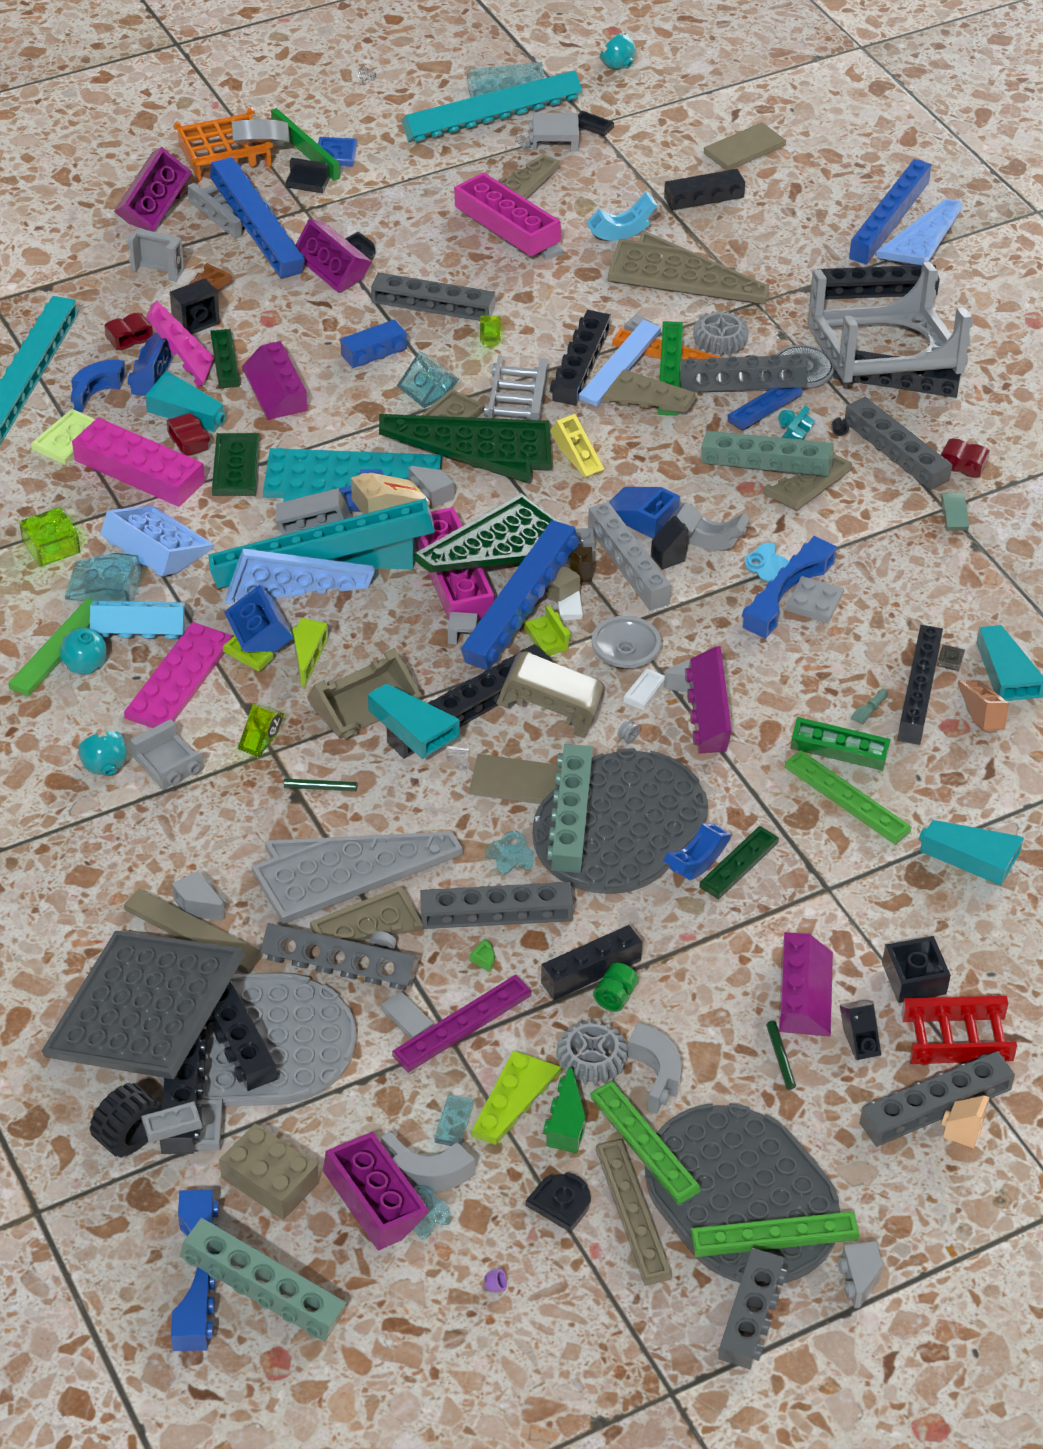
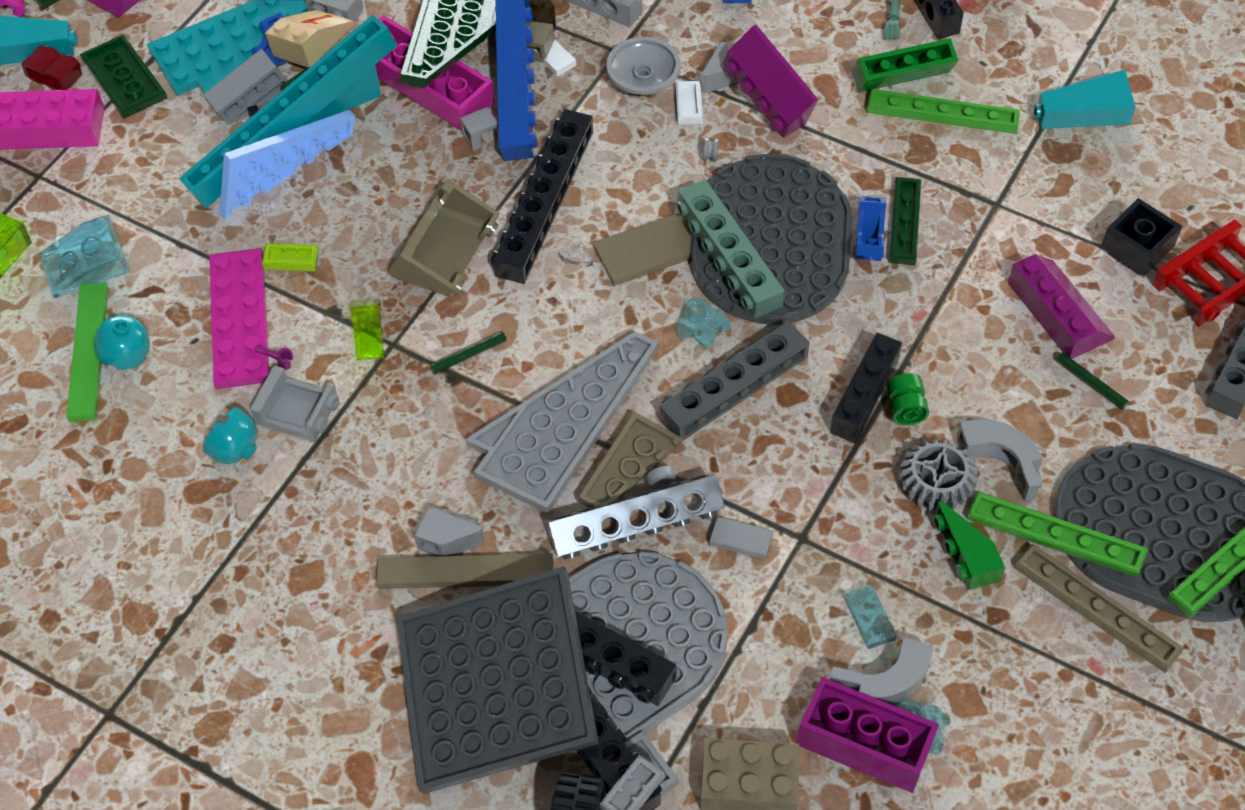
camera: 30 degrees left, 10 degrees up
medium azure slope [90,600,185,639] -> none
light blue slope [100,505,214,576] -> none
blue slope [224,584,294,652] -> none
lime slope [292,617,328,686] -> none
teal slope [368,683,460,759] -> none
magenta tile [392,974,532,1073] -> none
bright green tile [469,939,495,972] -> none
lime wing [472,1050,562,1145] -> none
medium lavender hinge [484,1269,507,1293] -> none
dark tan windscreen [497,651,603,738] -> none
lime bracket [524,605,571,656] -> none
black tile [525,1172,591,1233] -> none
black slope [840,1000,882,1060] -> none
none -> magenta hand [255,345,293,370]

